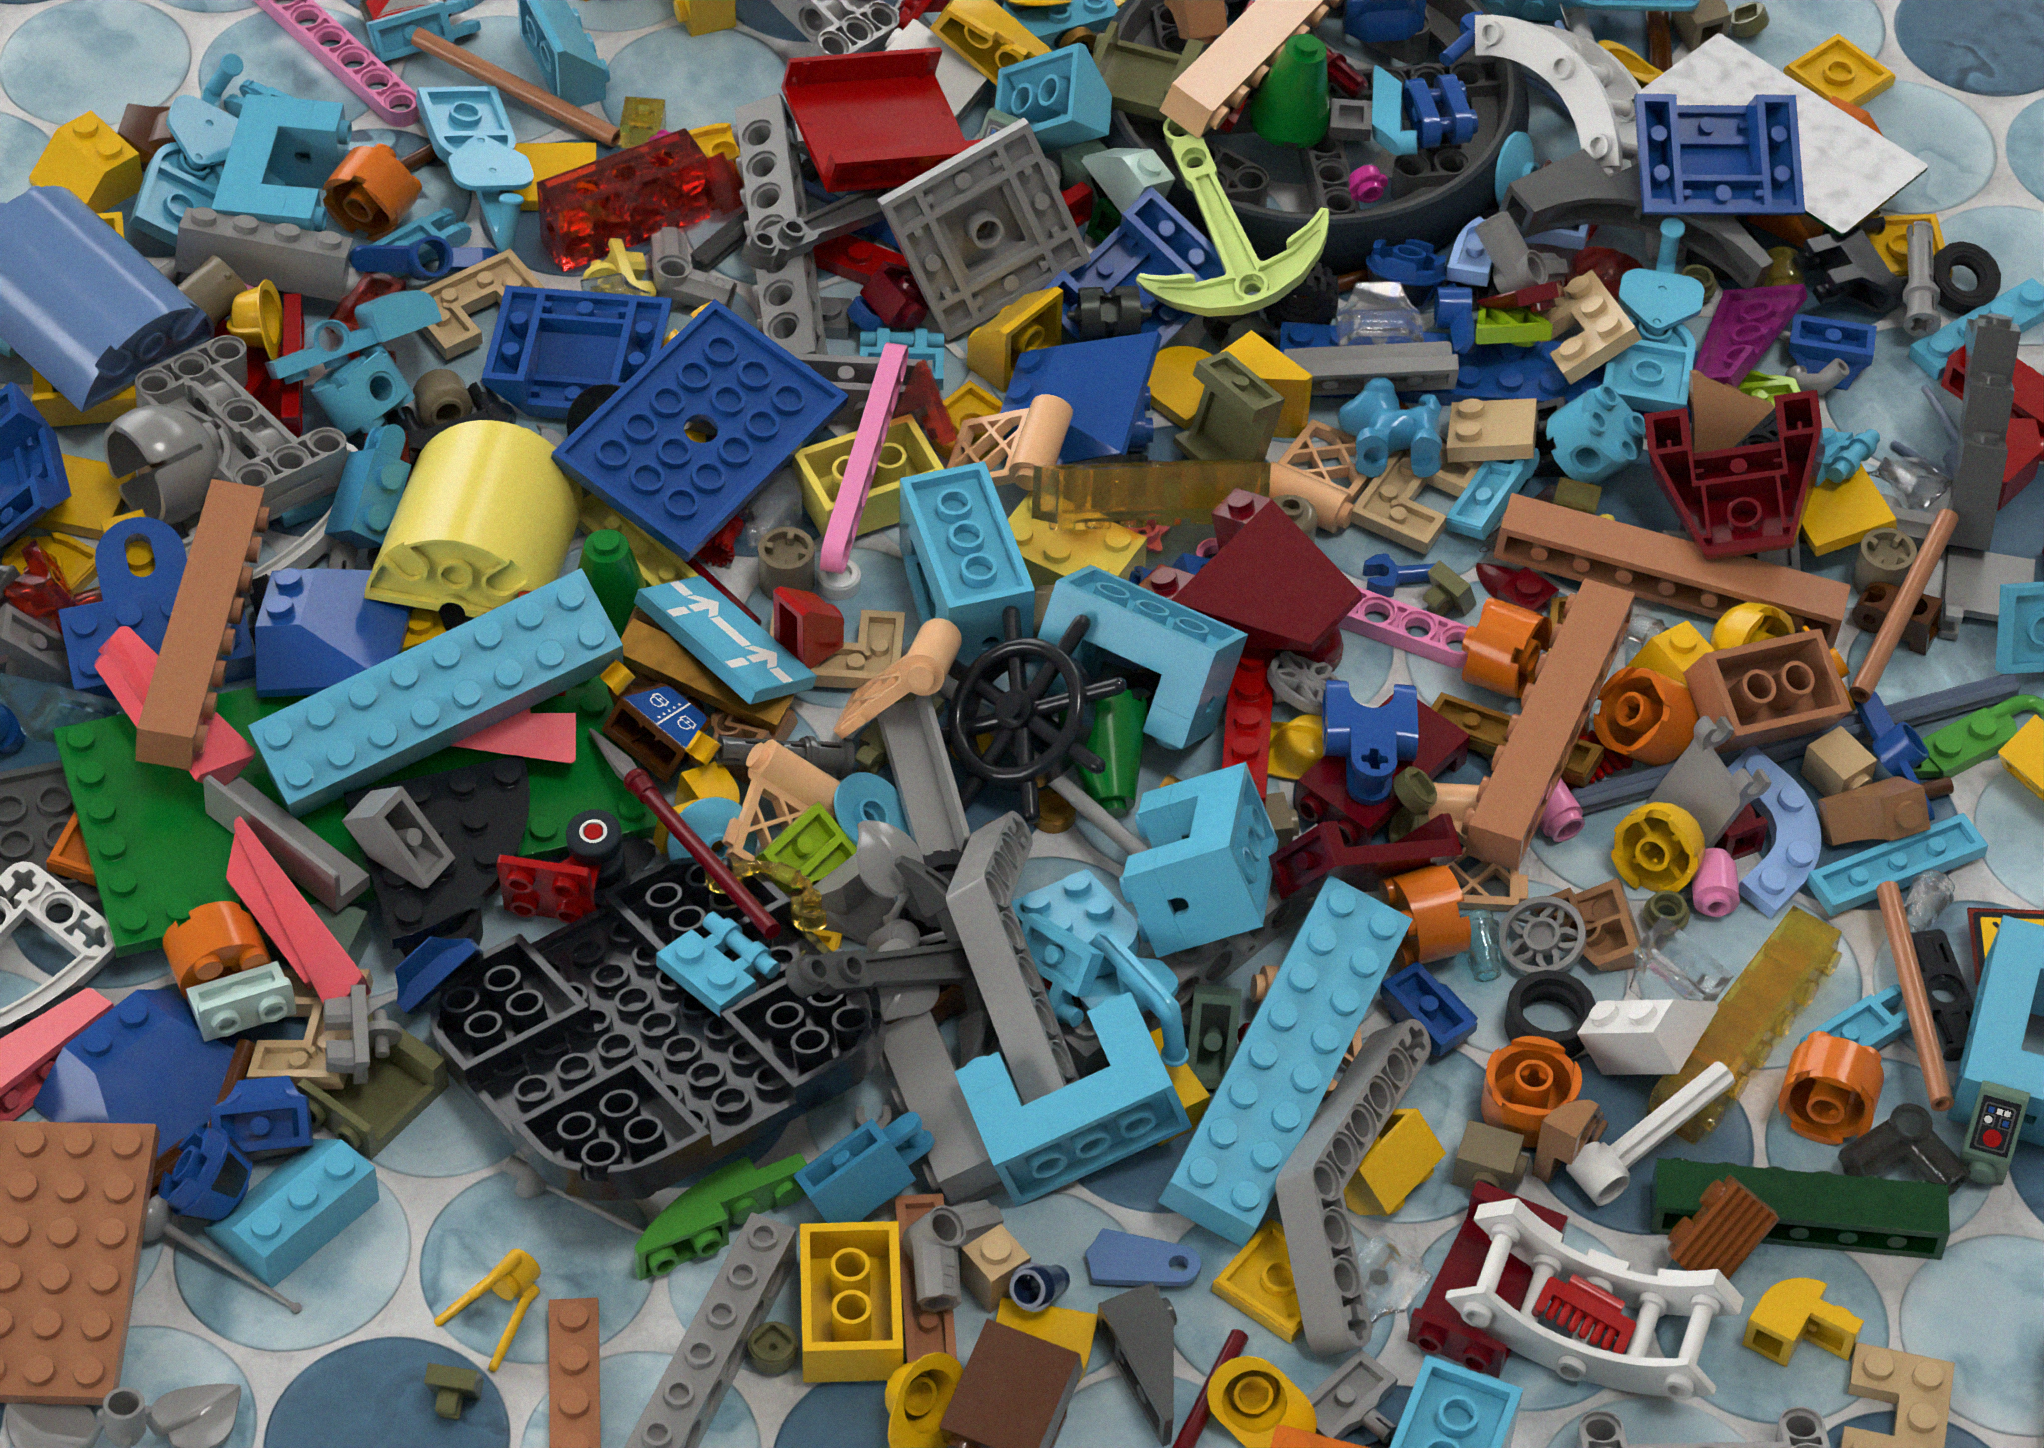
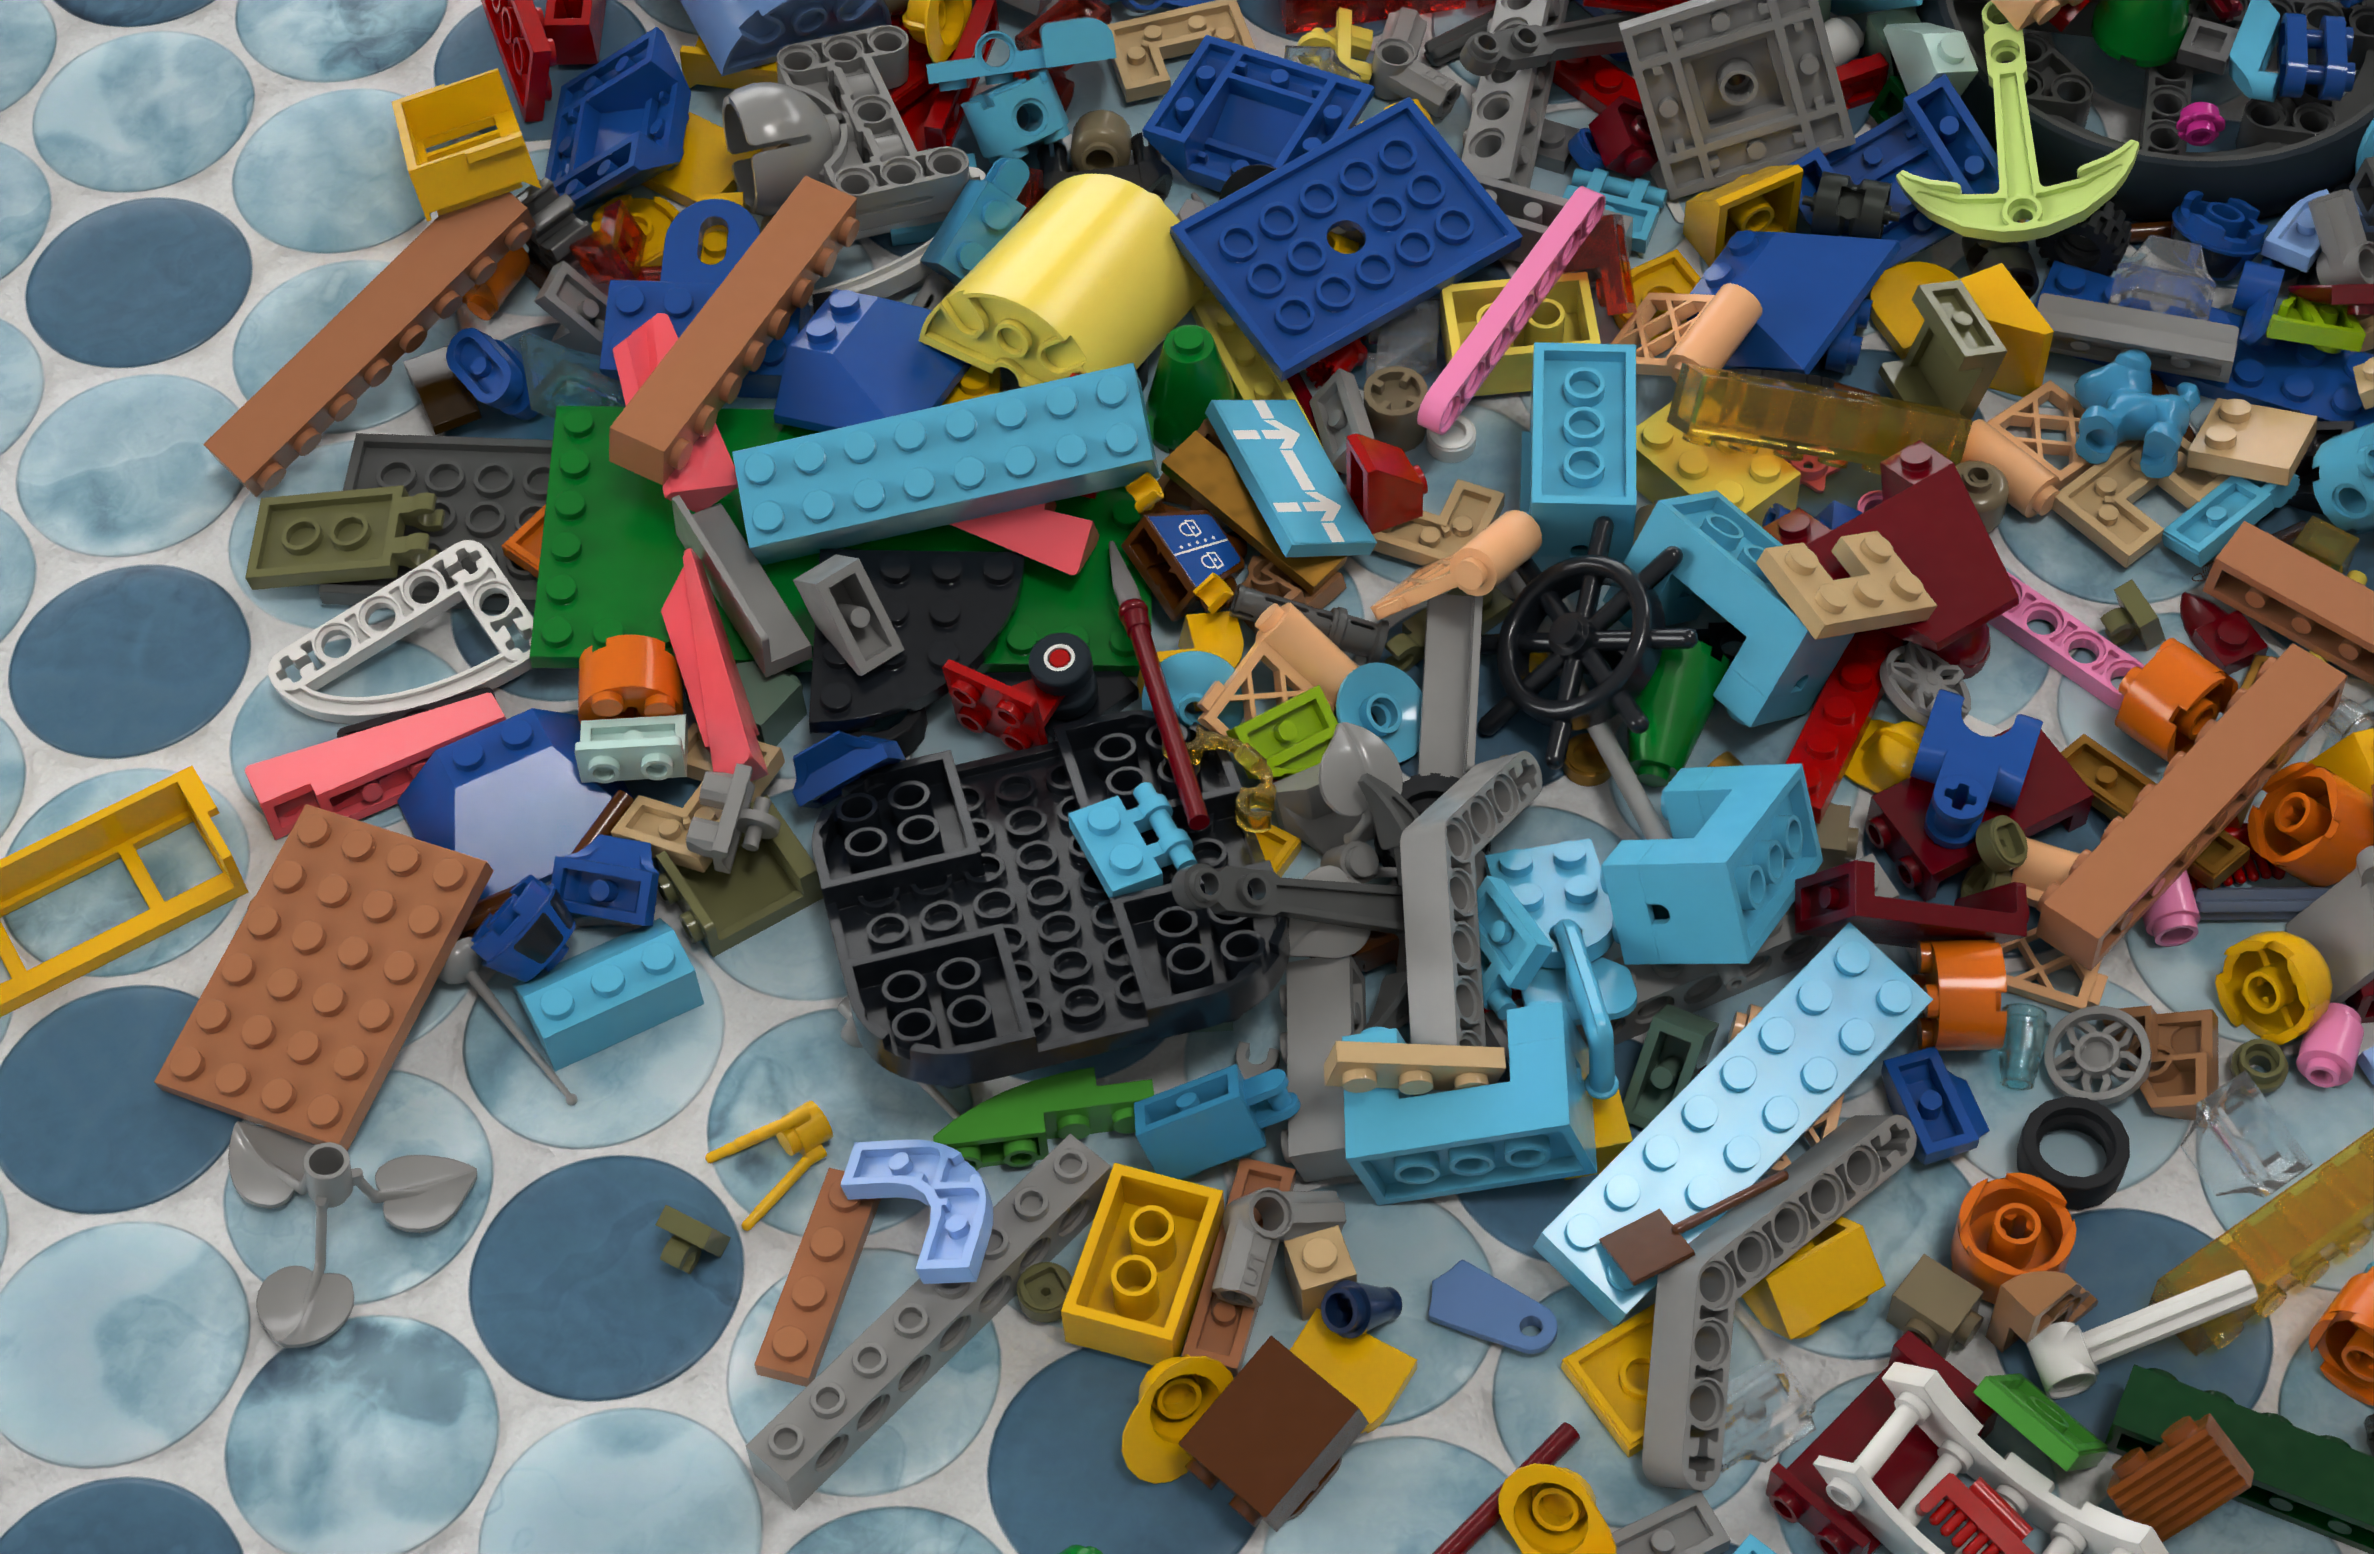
camera: 25 degrees right, 5 degrees up
dark grey slope [1096,1282,1177,1447] -> none
blue bar [1362,553,1436,598] -> none
white slope [1577,999,1719,1075] -> none
none -> light blue plate [840,1140,993,1284]
none -> light grey plate [1309,368,1375,474]
none -> tan plate [1323,1041,1506,1095]
none -> reddish brown piece [1599,1170,1789,1286]
none -> tan plate [1756,531,1938,640]
none -> bright green tile [1973,1373,2109,1472]

